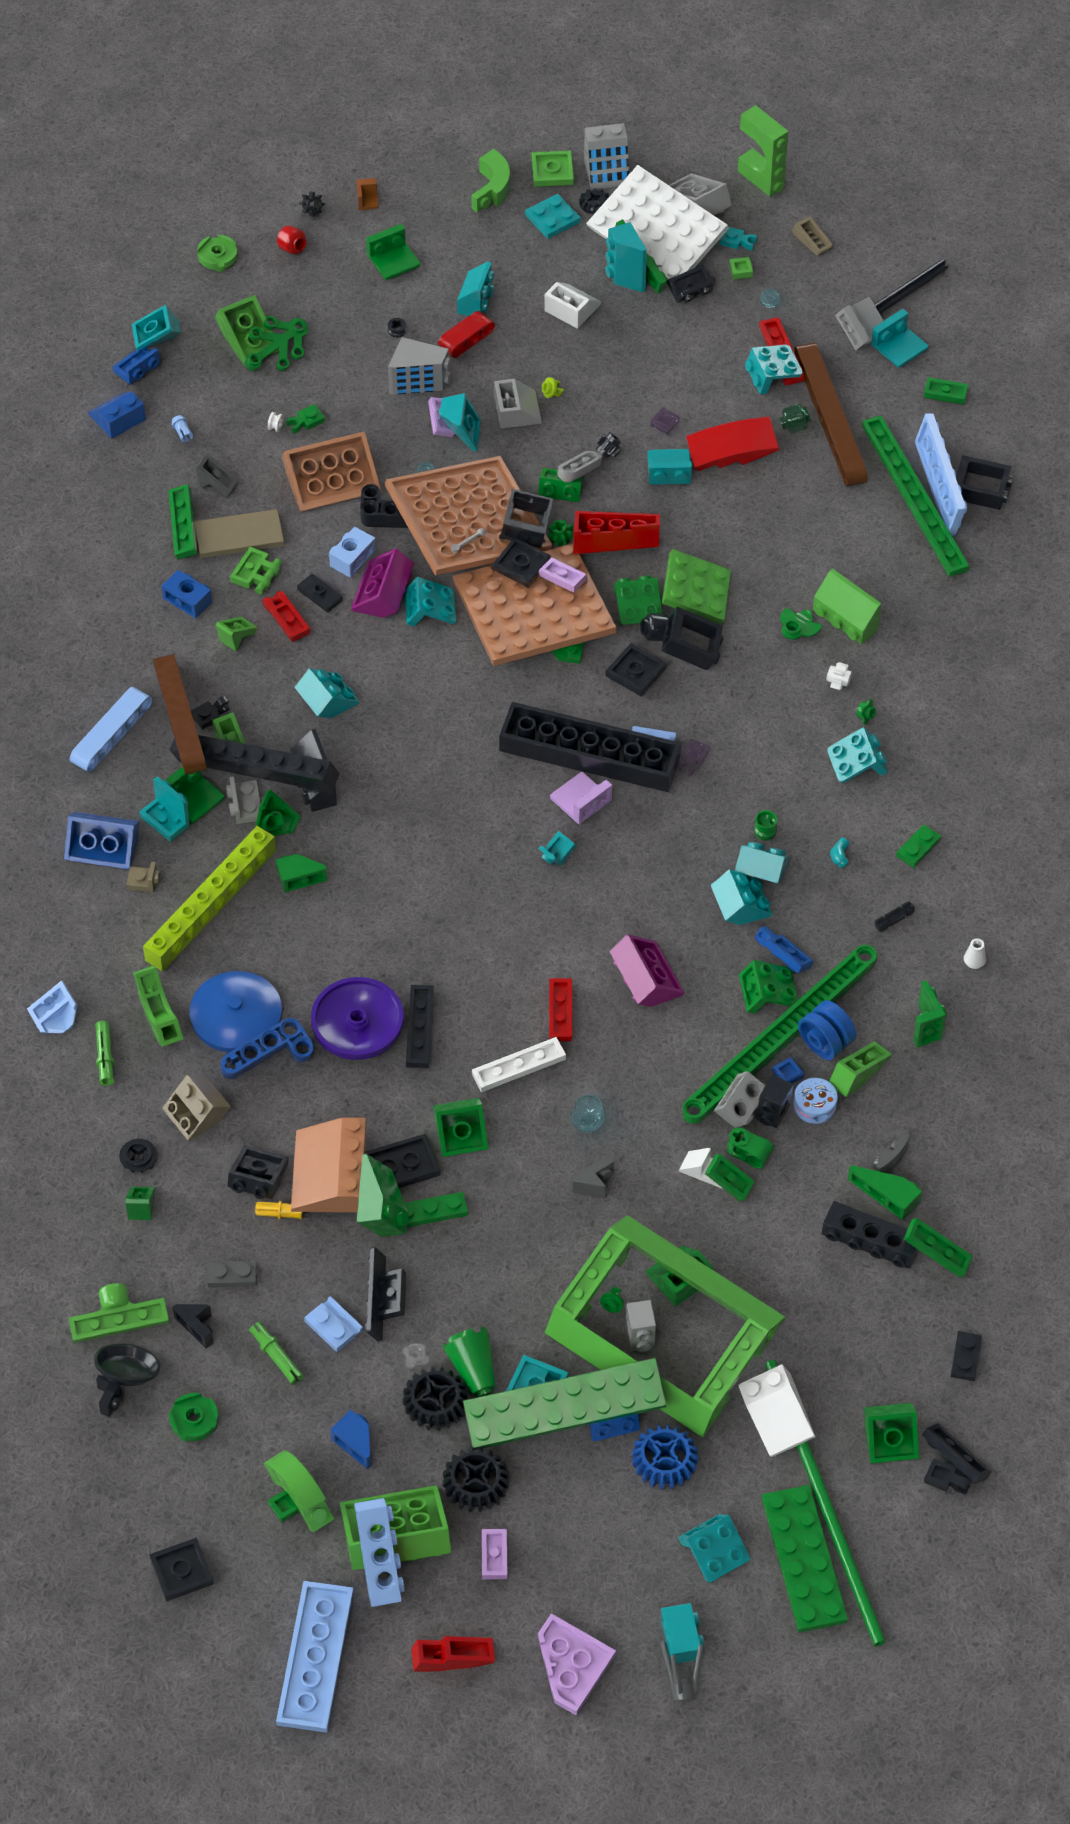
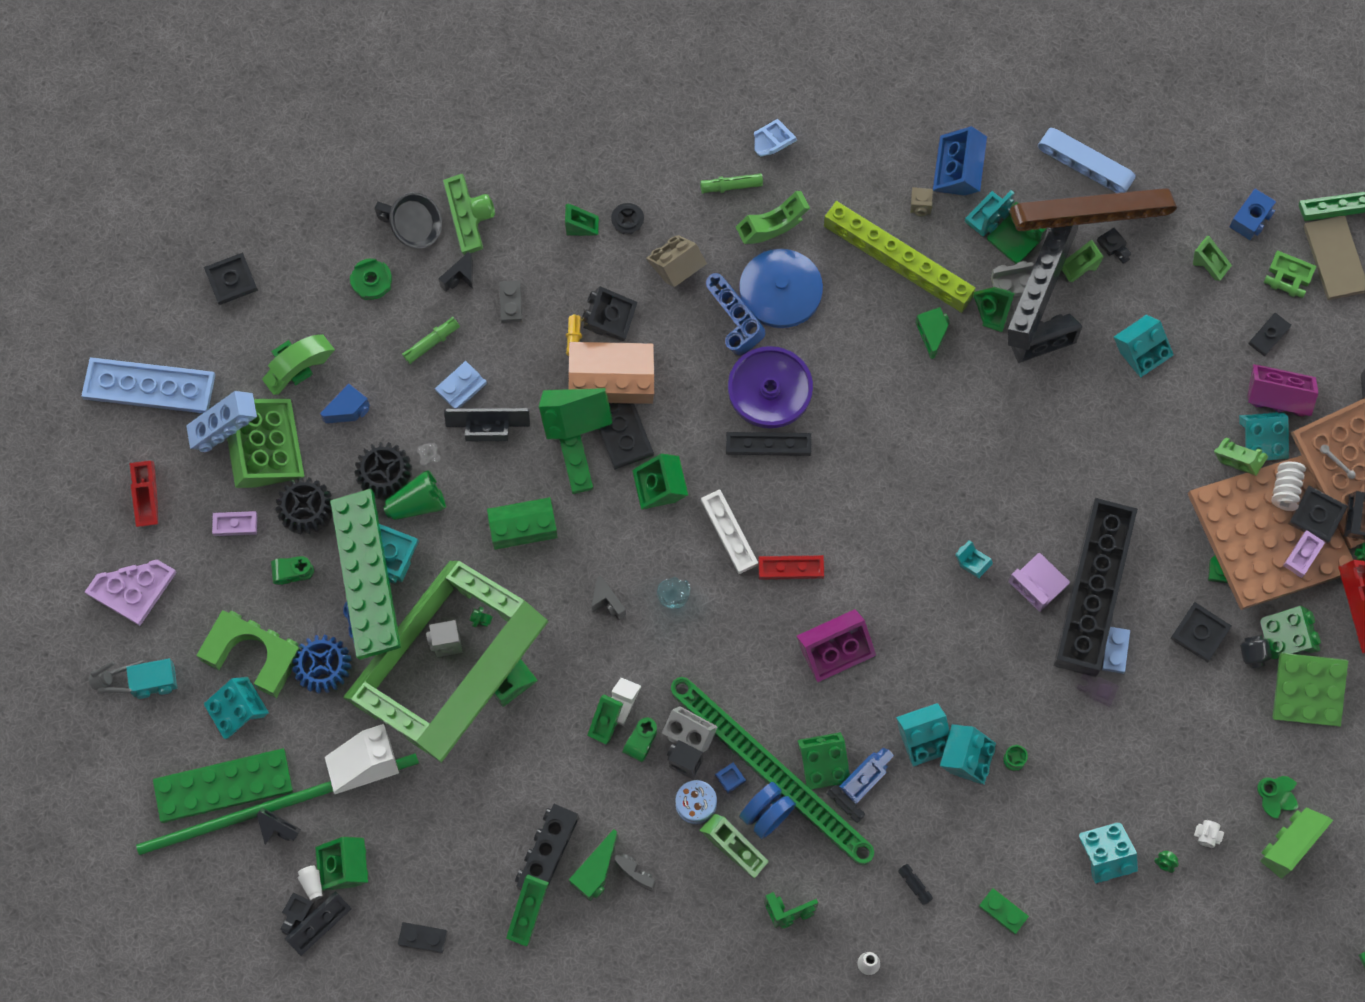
camera: 90 degrees right, 15 degrees up
red plate [262,591,311,642] -> none
light blue brick [329,527,376,578] -> none
black window [661,606,723,670] -> none
teal arm [830,837,850,868] -> none
none -> bright green arch [196,610,301,698]
none -> black slope [257,807,301,845]
none -> green piece [271,556,315,585]
none -> white cone [298,866,323,901]
none -> green slope [487,497,558,550]
none -> black axle [827,785,865,823]
none -> bright green hinge [1214,438,1268,476]
none -> white piece [1271,462,1306,511]

